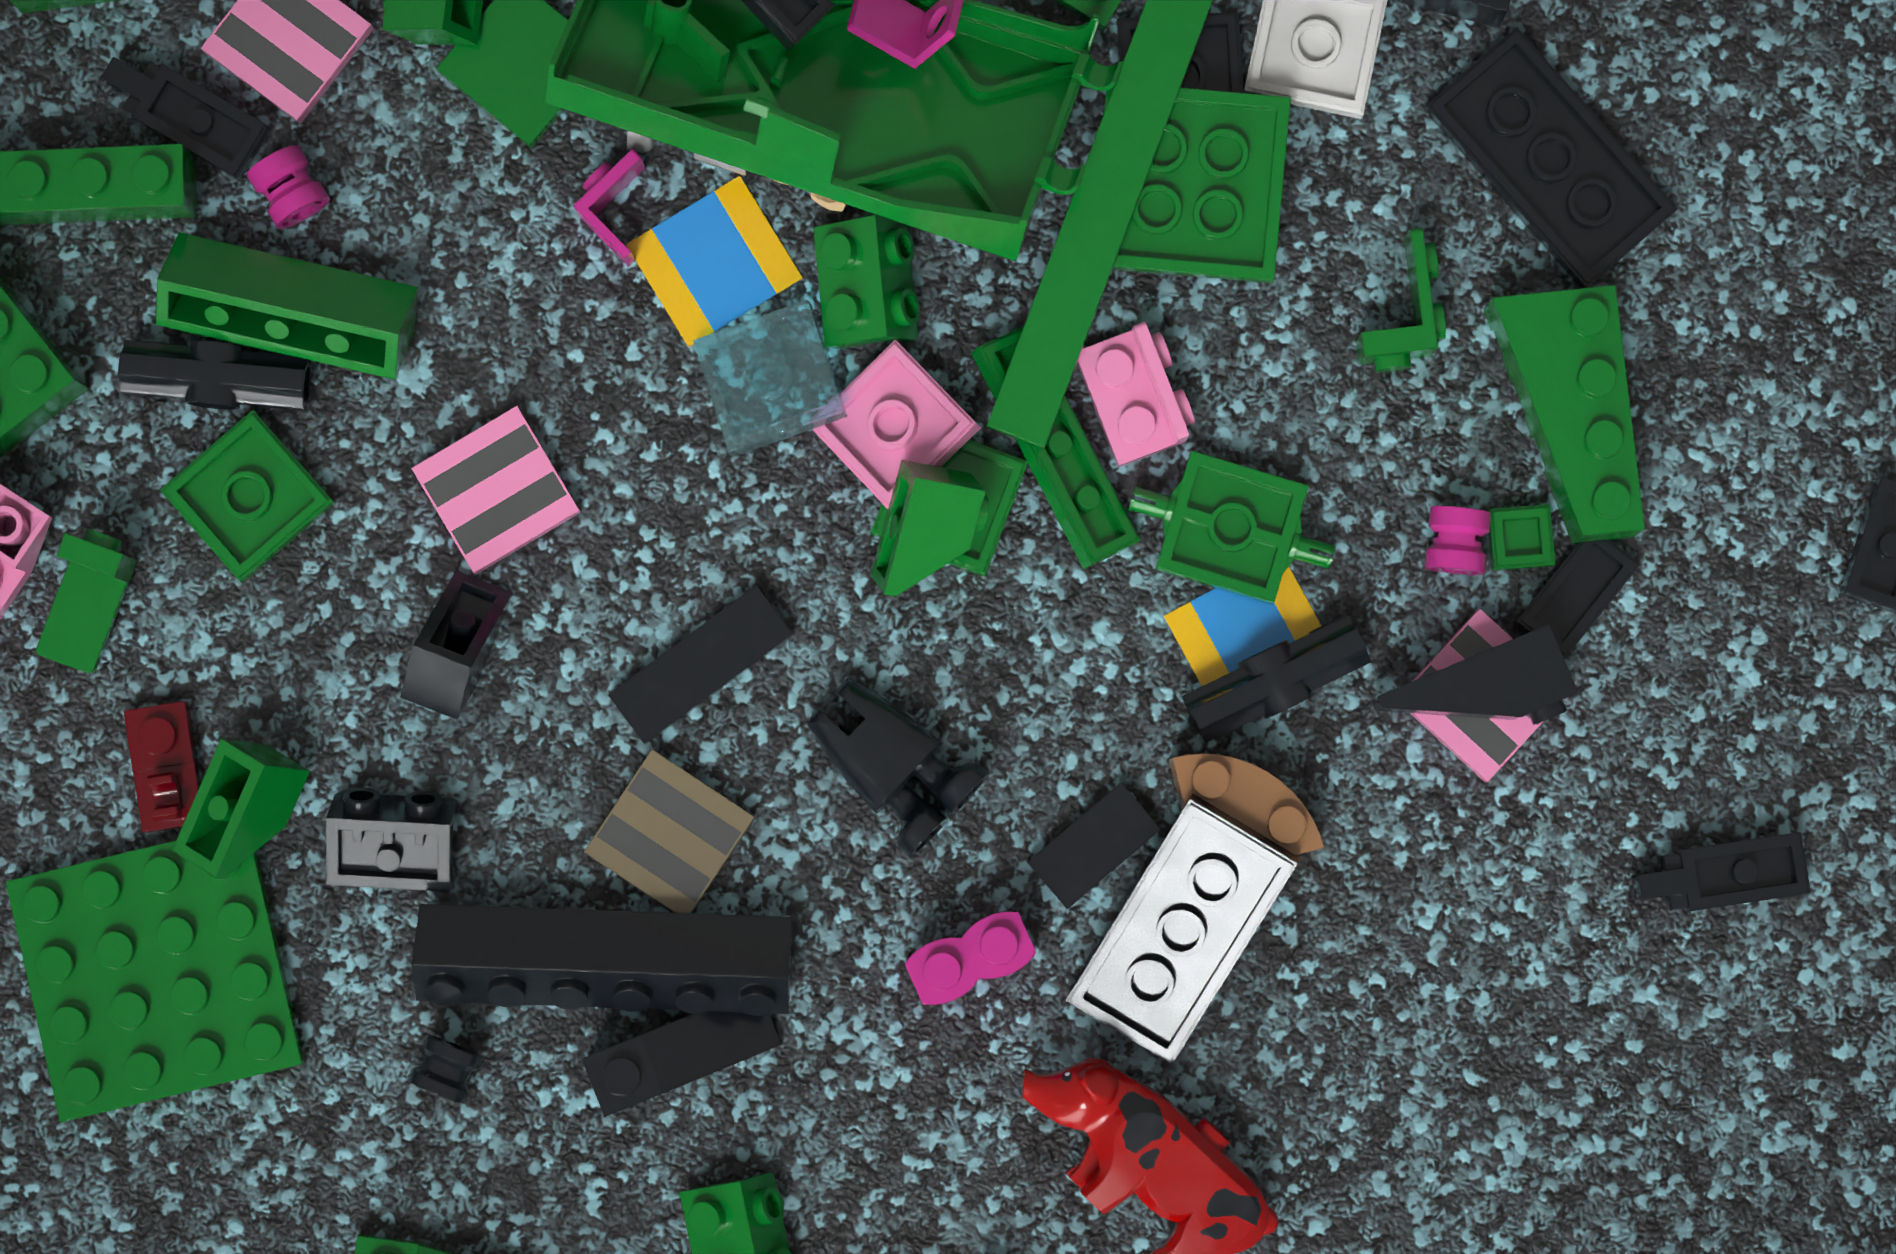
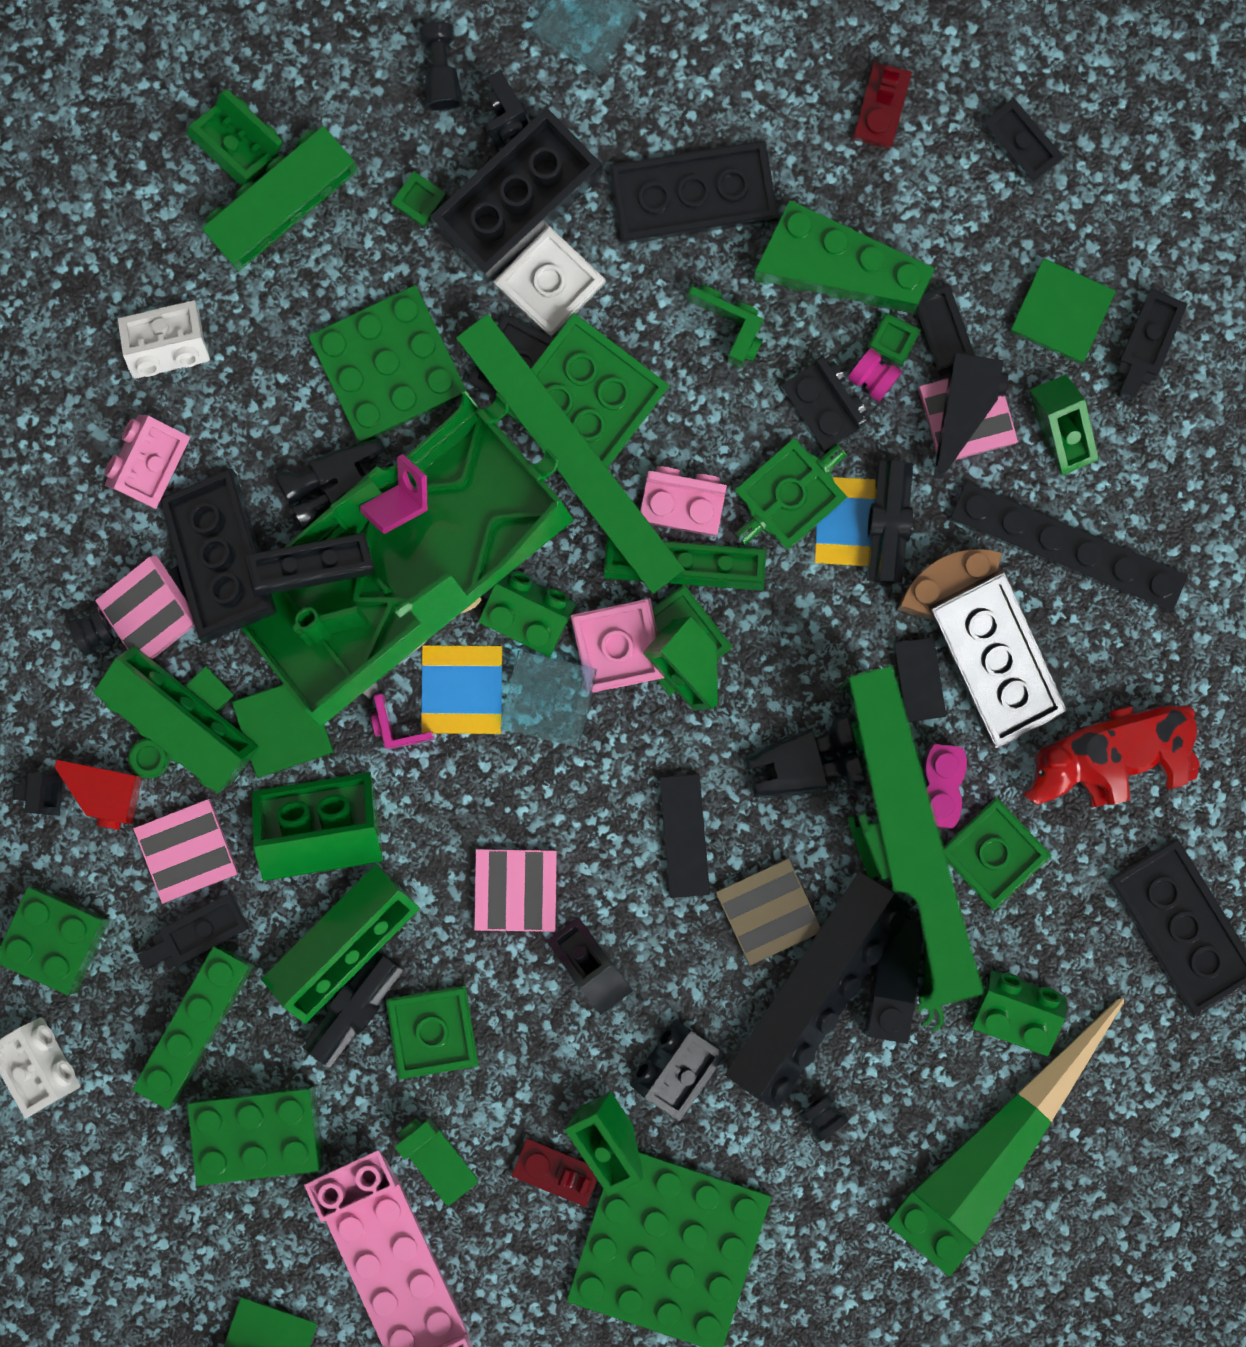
camera: 55 degrees left, 0 degrees up
dark pink wheel [246,145,330,229] -> none
none -> green slope [252,772,383,881]
none -> black bracket [780,356,867,454]
none -> green piece [837,666,984,1032]
none -> dark red plate [853,62,912,150]
none -> green tile [943,797,1052,911]
none -> black plate [949,482,1188,613]
none -> green tile [1010,258,1116,365]
none -> green slope [1030,374,1099,476]

